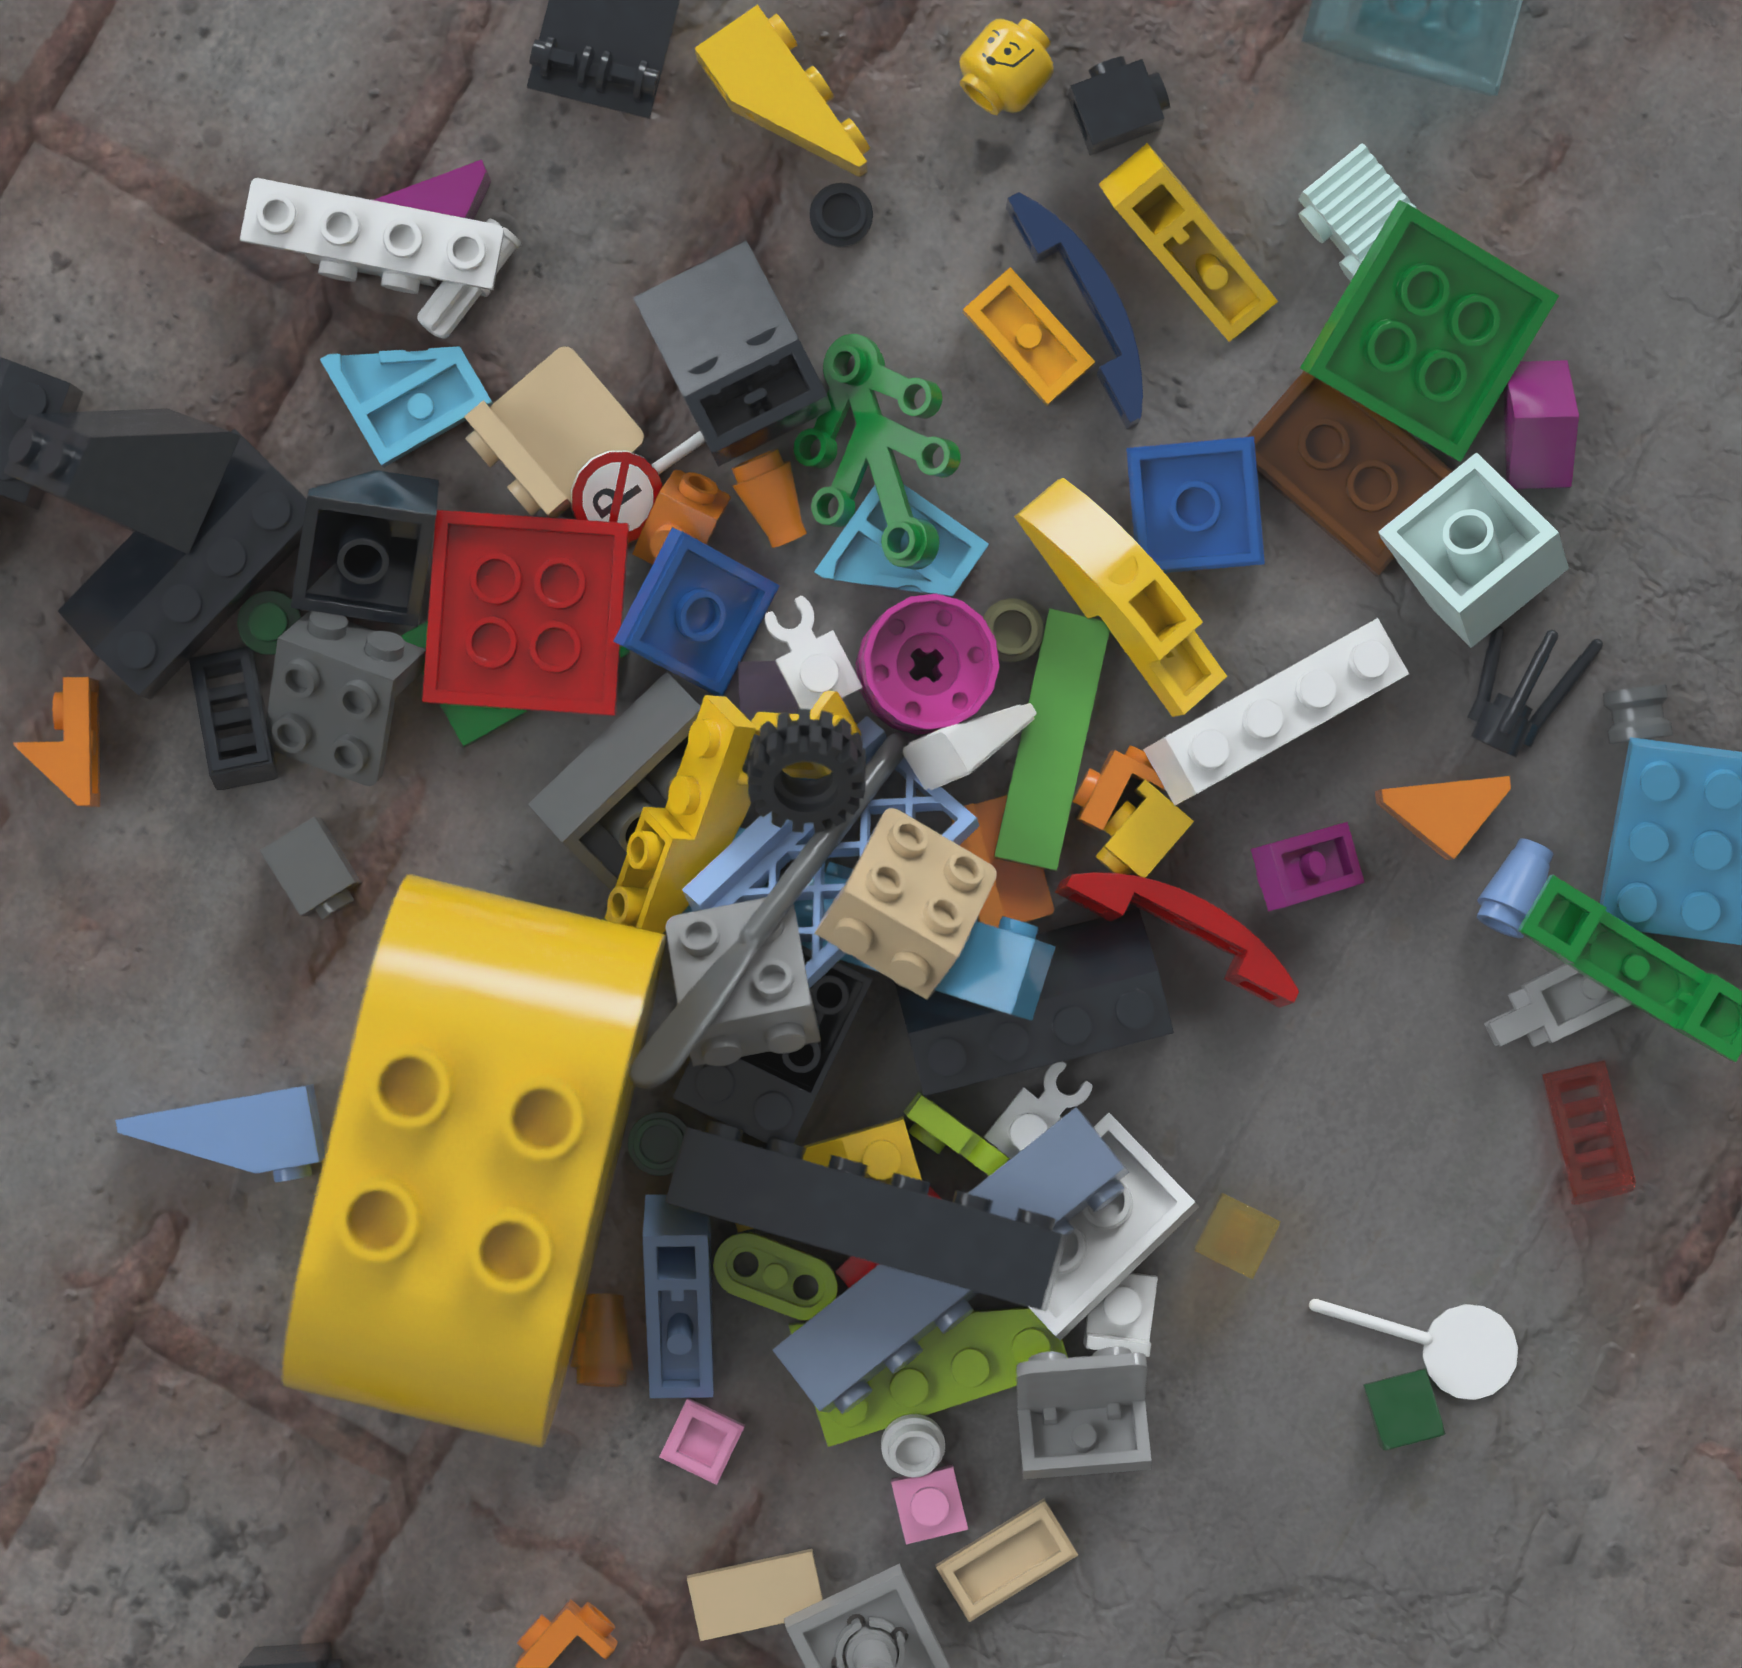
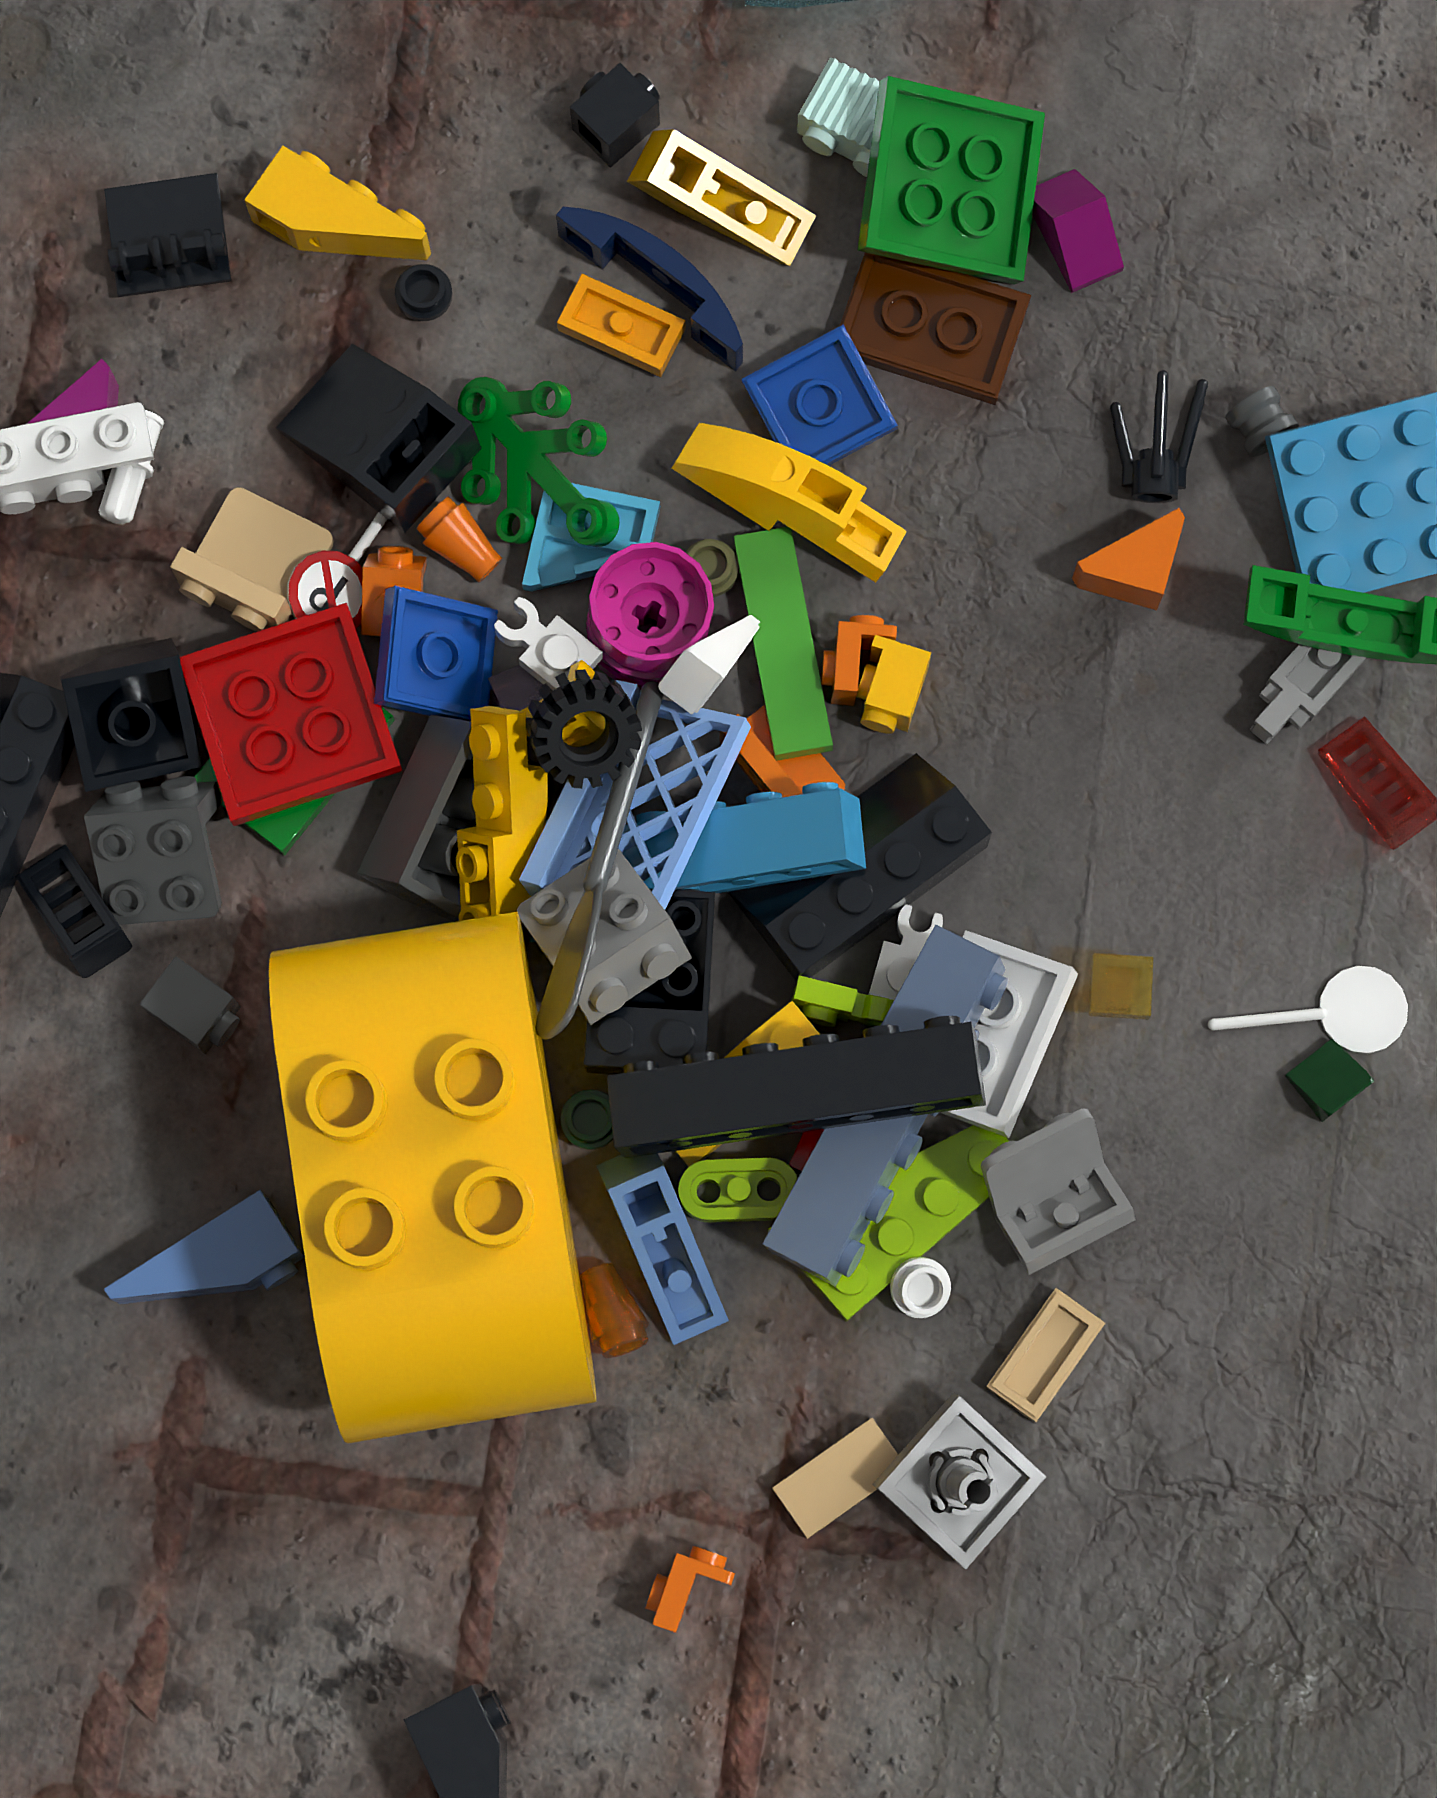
camera: 20 degrees left, 10 degrees down
dark green plate [237,591,301,655] -> none
medium azure wing [320,346,493,468] -> none
bright pink tile [659,1398,745,1485] -> none
tan bracket [814,808,997,999] -> none
bright pink plate [891,1464,968,1545] -> none
yellow head [959,19,1054,115] -> none
red slope [1055,872,1300,1008] -> none
white bracket [1083,1272,1158,1357] -> none
white brick [1143,618,1409,806] -> none
magenta slope [1251,822,1365,911] -> none
light aqua slope [1379,452,1569,648] -> none
medium blue cone [1477,838,1554,938] -> none

